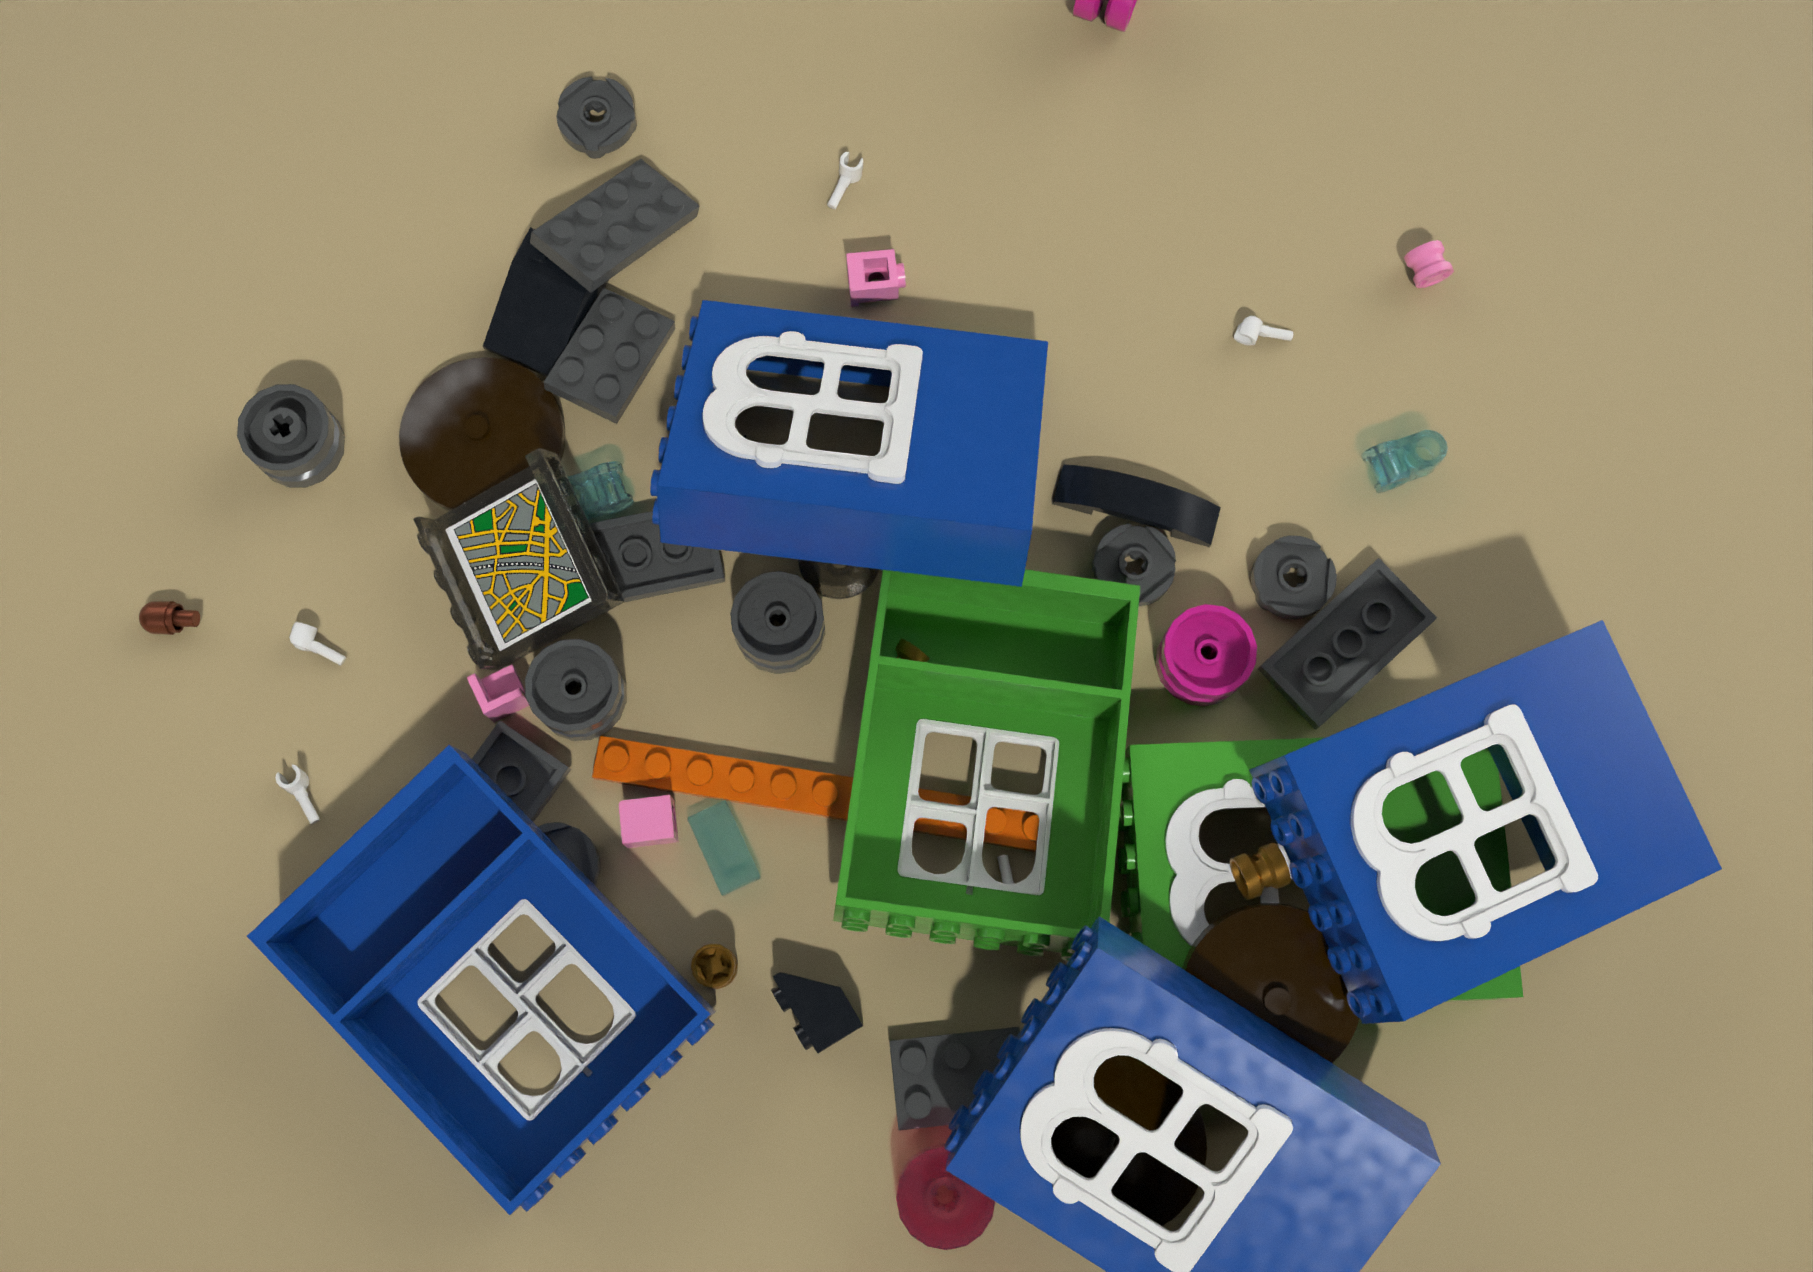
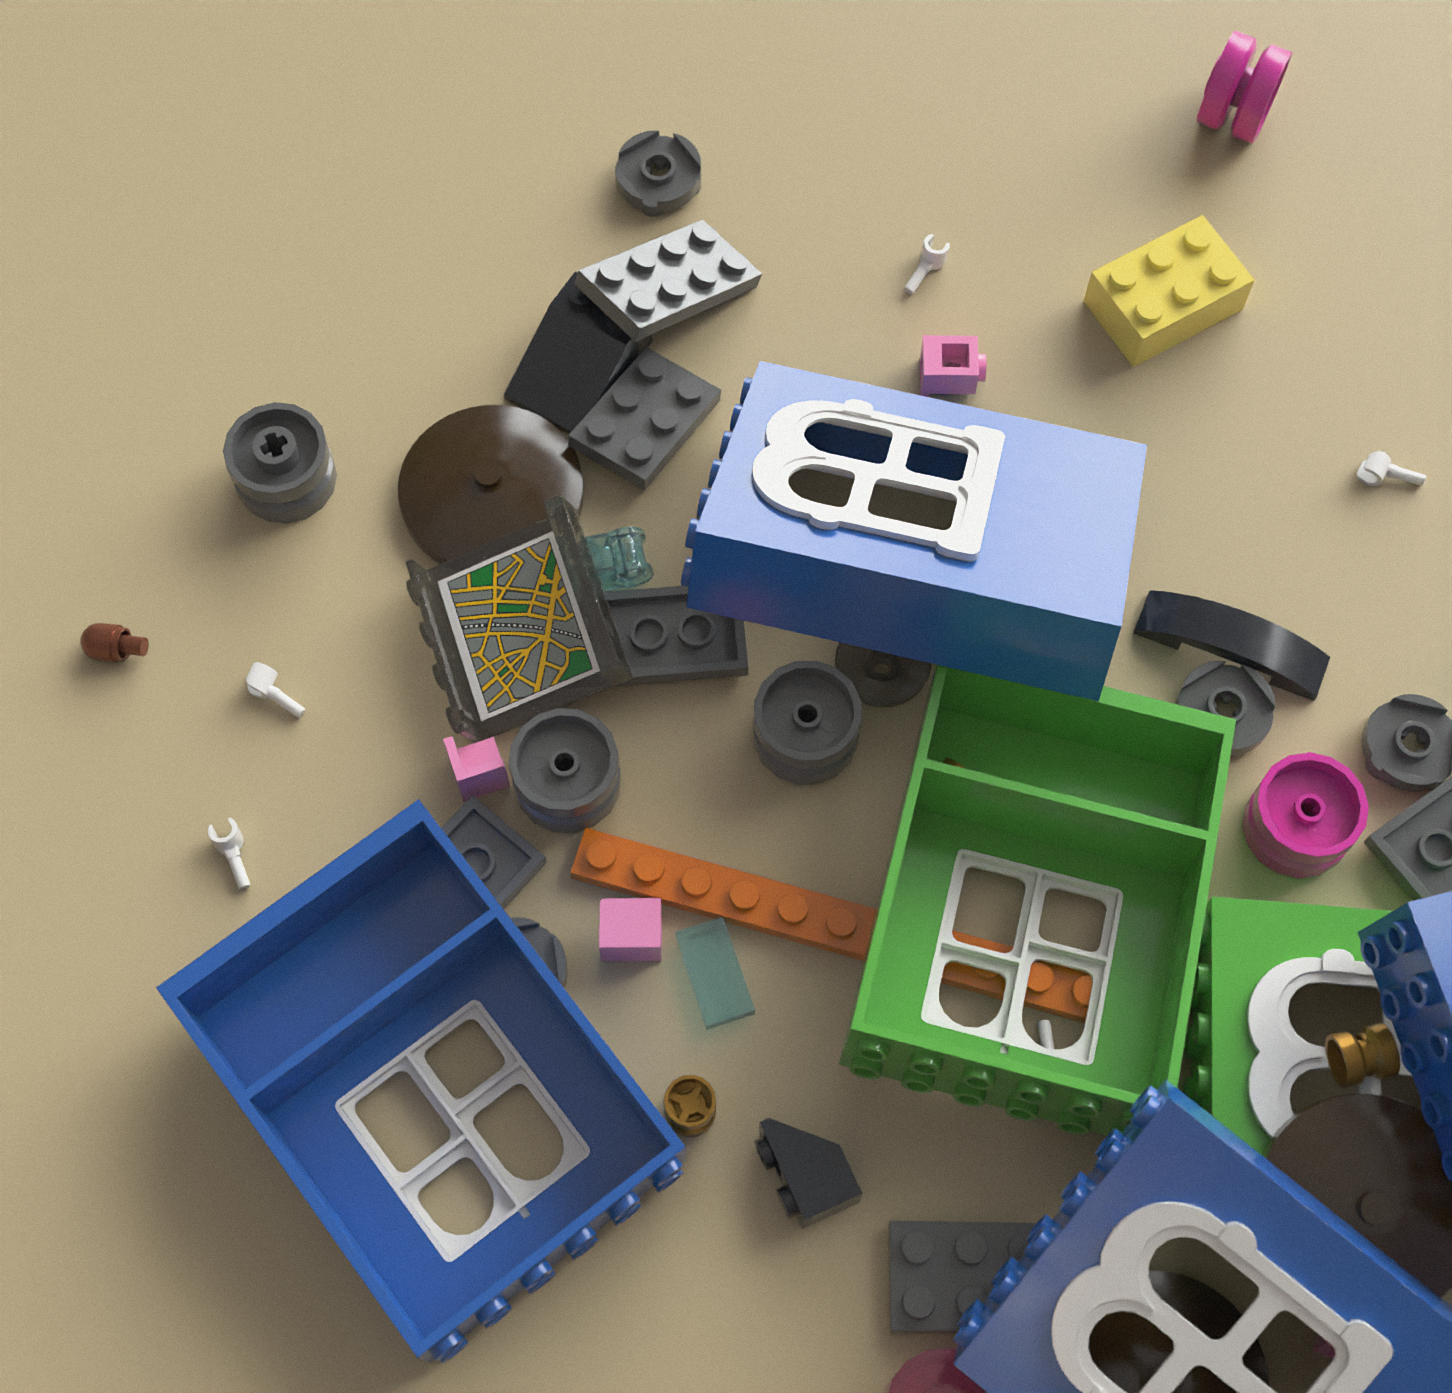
camera: 10 degrees right, 10 degrees down
none -> light yellow brick [1083,215,1255,367]

